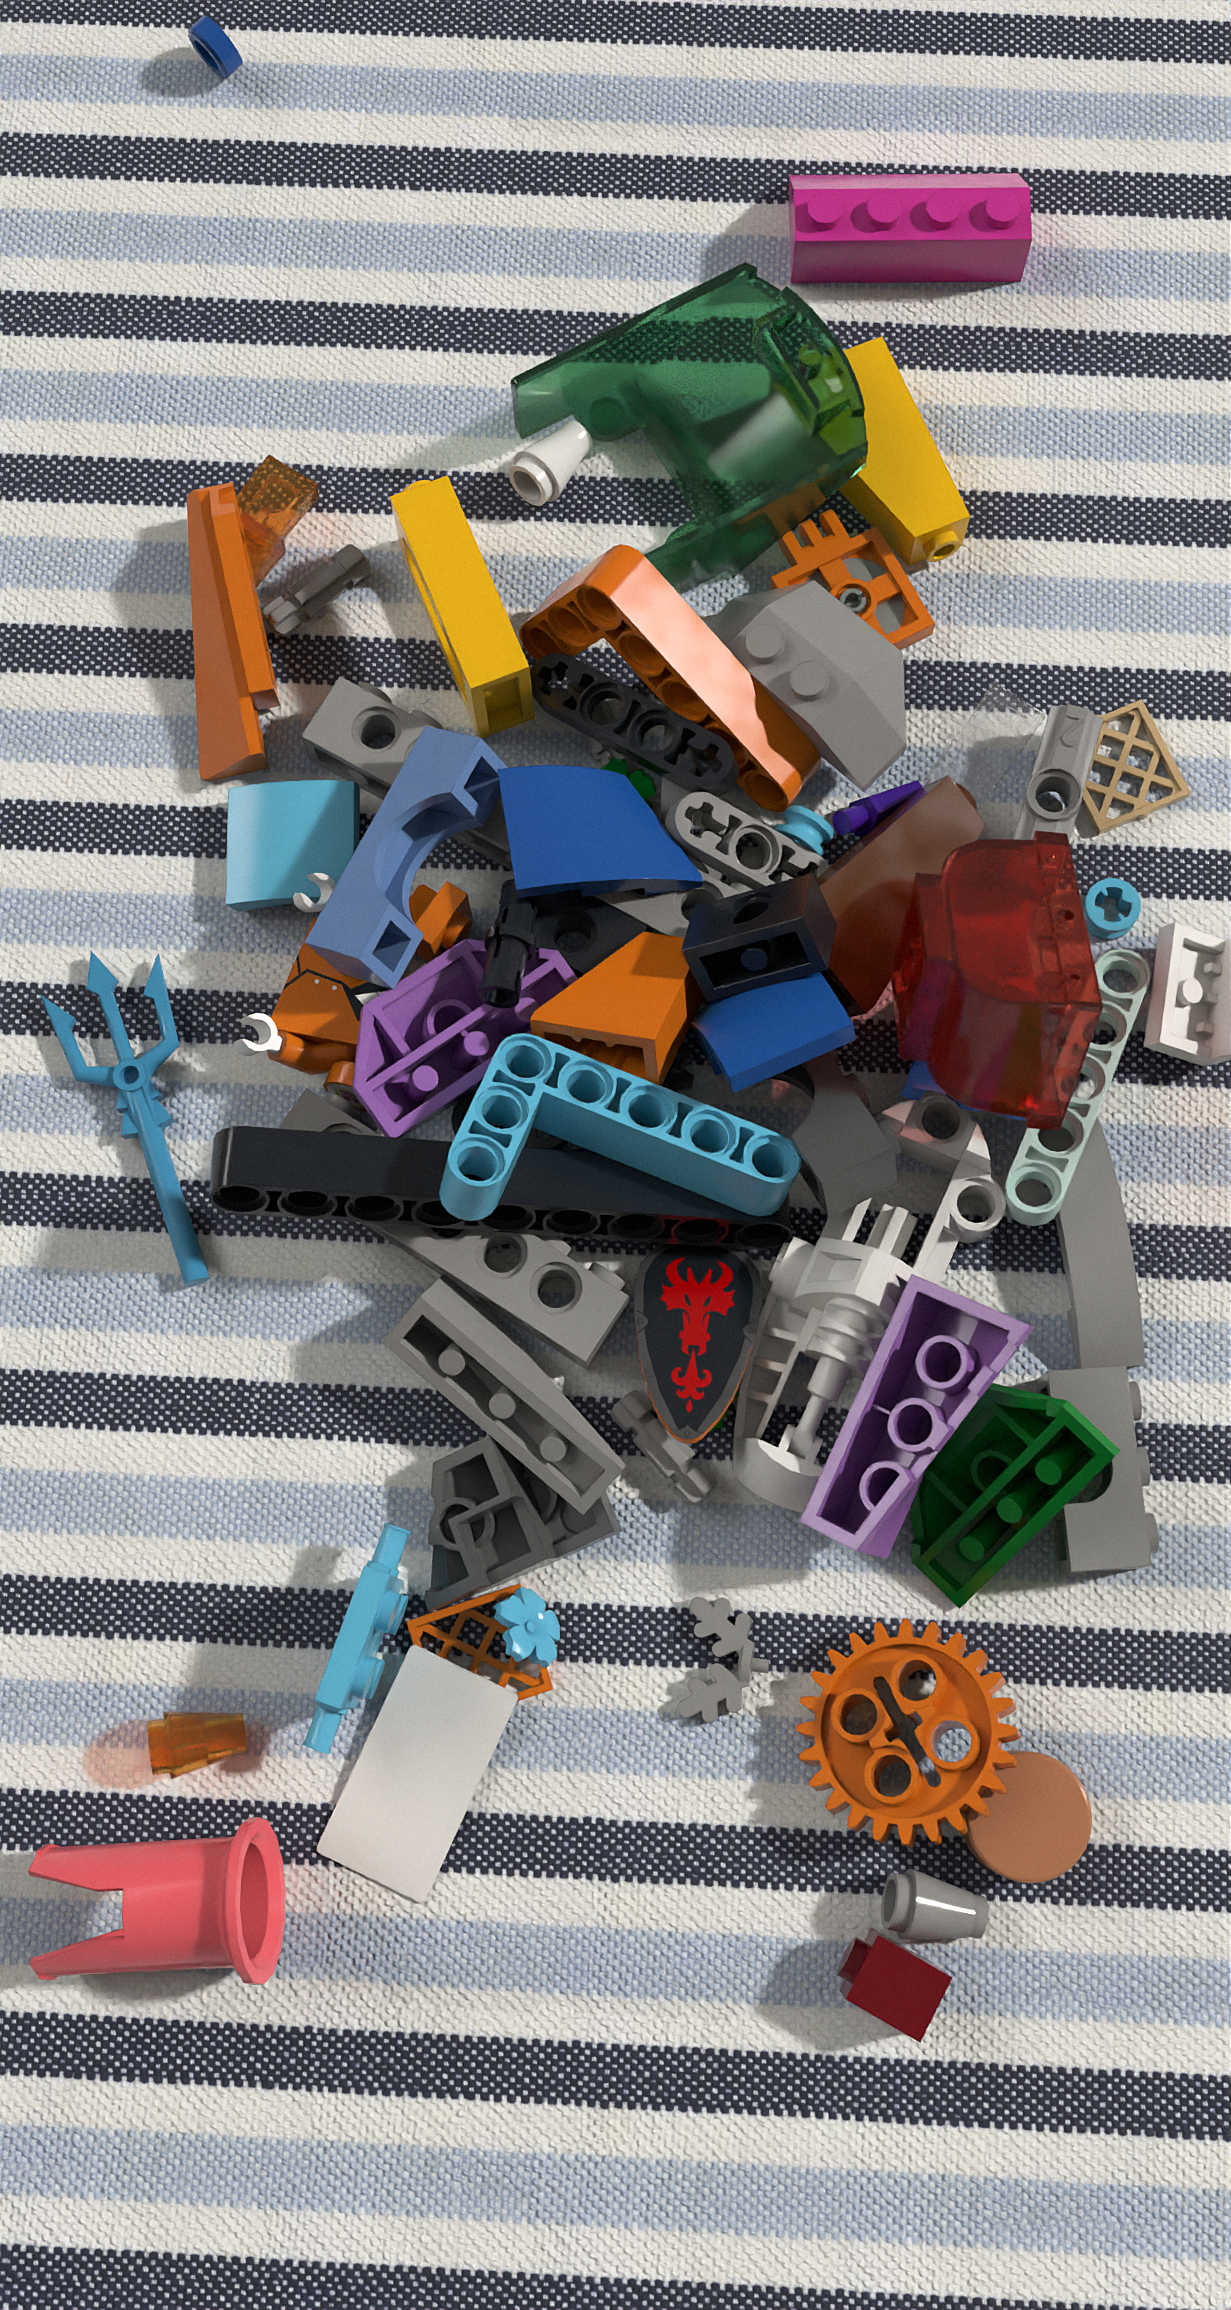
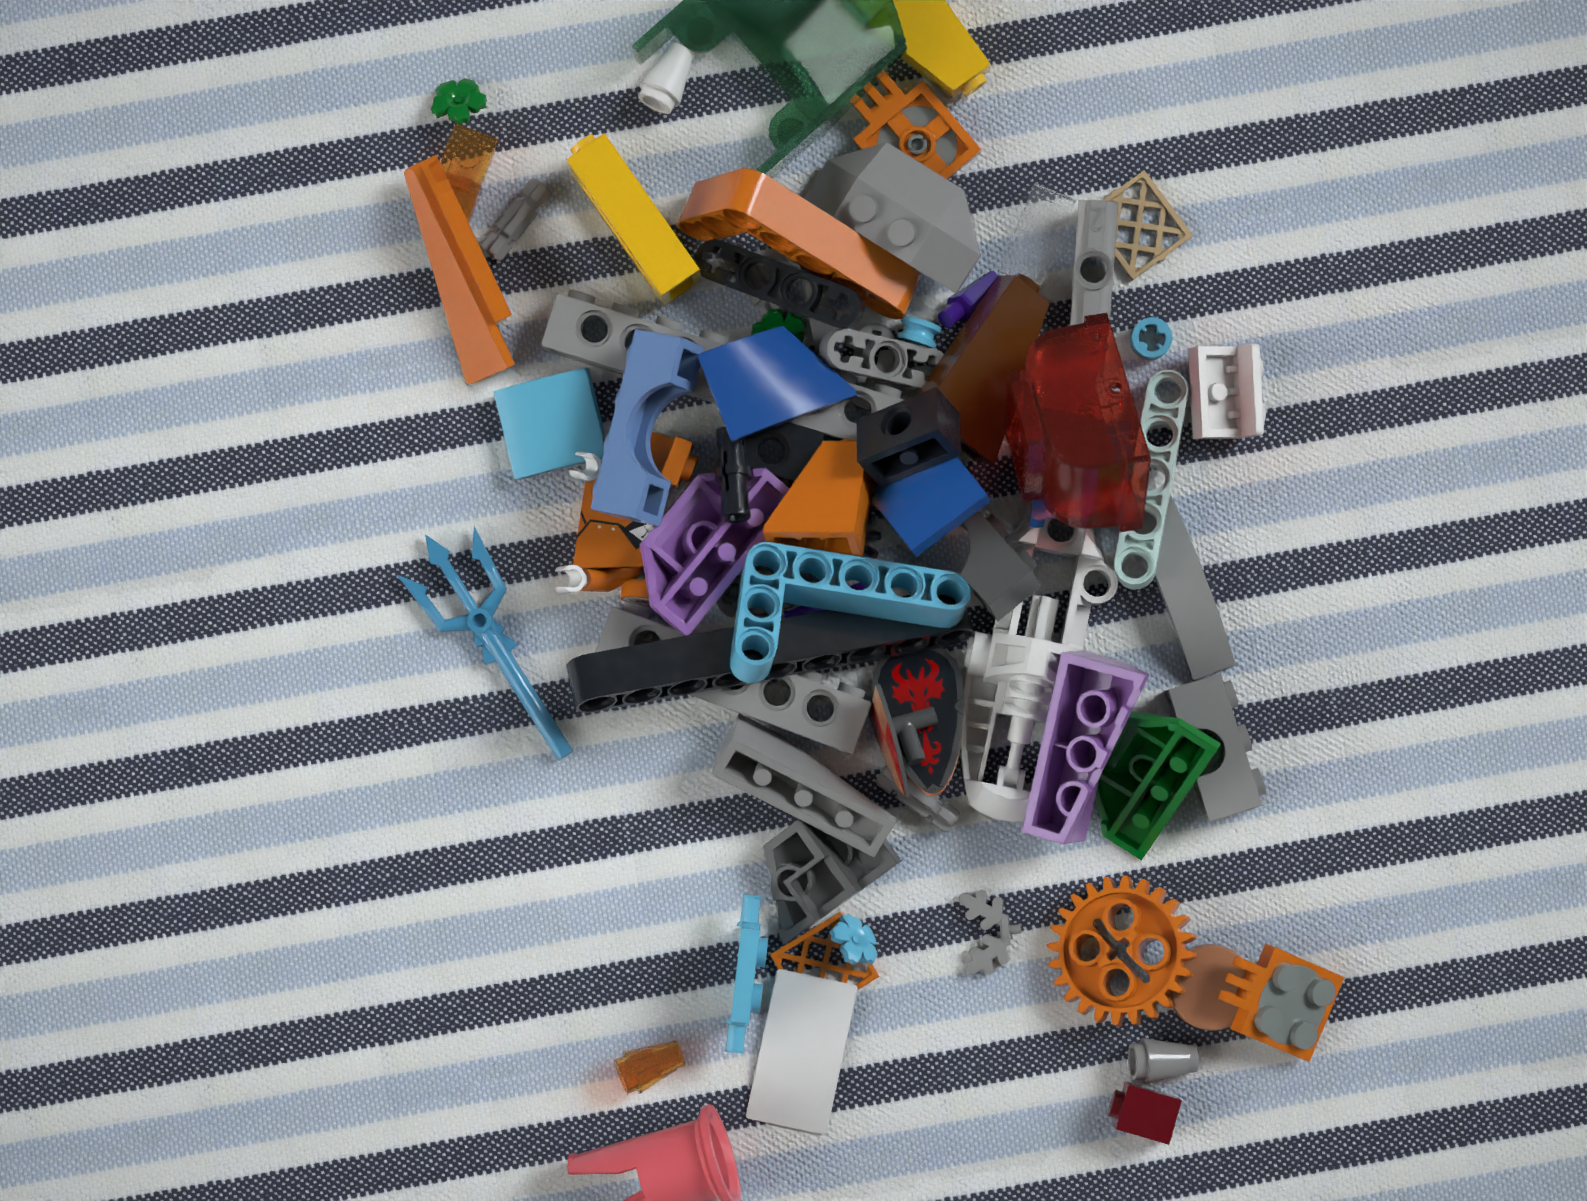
camera: 20 degrees left, 10 degrees up
none -> green plant [431,78,487,125]
none -> dark grey shield [869,684,938,798]
none -> piece [1218,943,1345,1062]

